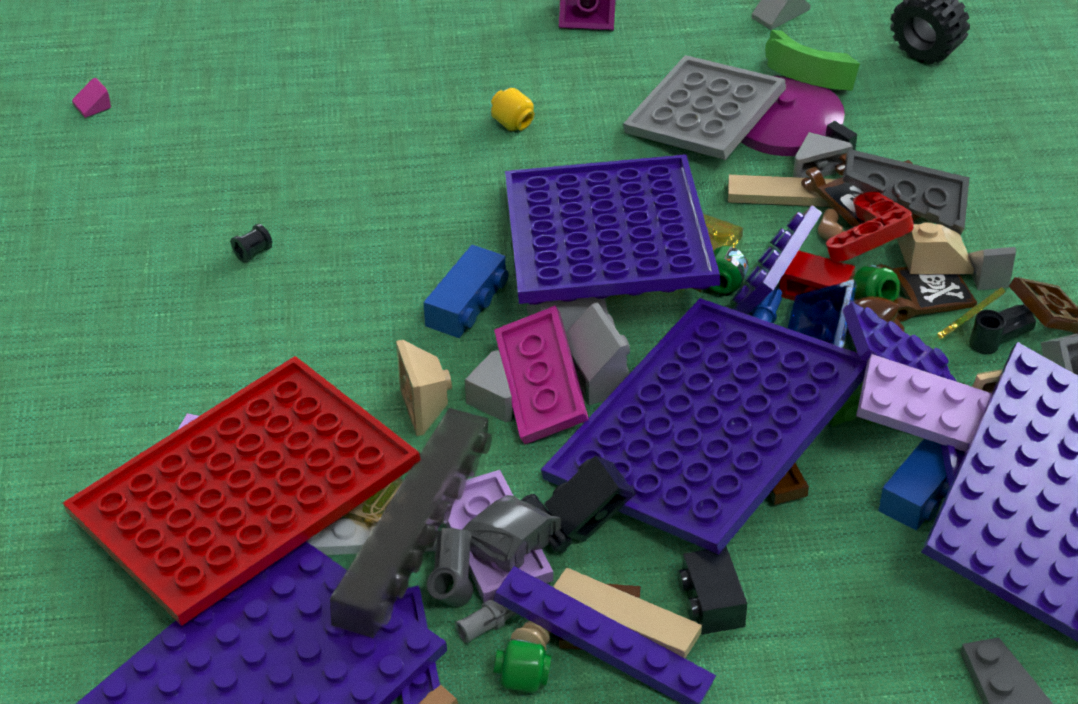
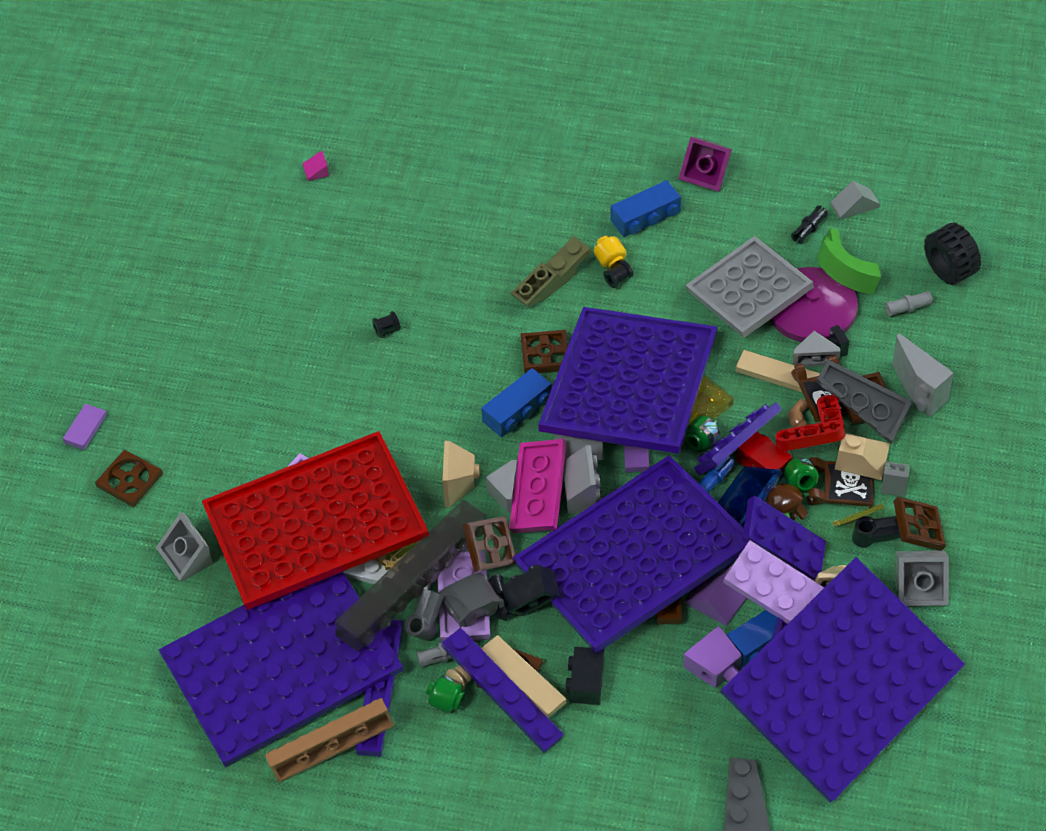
camera: 20 degrees right, 10 degrees up
none -> light grey slope [156,512,213,581]
none -> reddish brown piece [462,516,515,572]
none -> olive slope [511,236,591,307]
none -> reddish brown piece [520,330,568,374]
none -> black bush [603,260,633,289]
none -> blue brick [610,180,681,237]
none -> medium lavender tile [624,445,649,472]
none -> medium lavender torso [683,626,742,687]
none -> medium lavender slope [685,564,747,626]
none -> black pin [791,205,828,244]
none -> light grey pin [885,291,933,317]
none -> light grey slope [892,333,953,417]

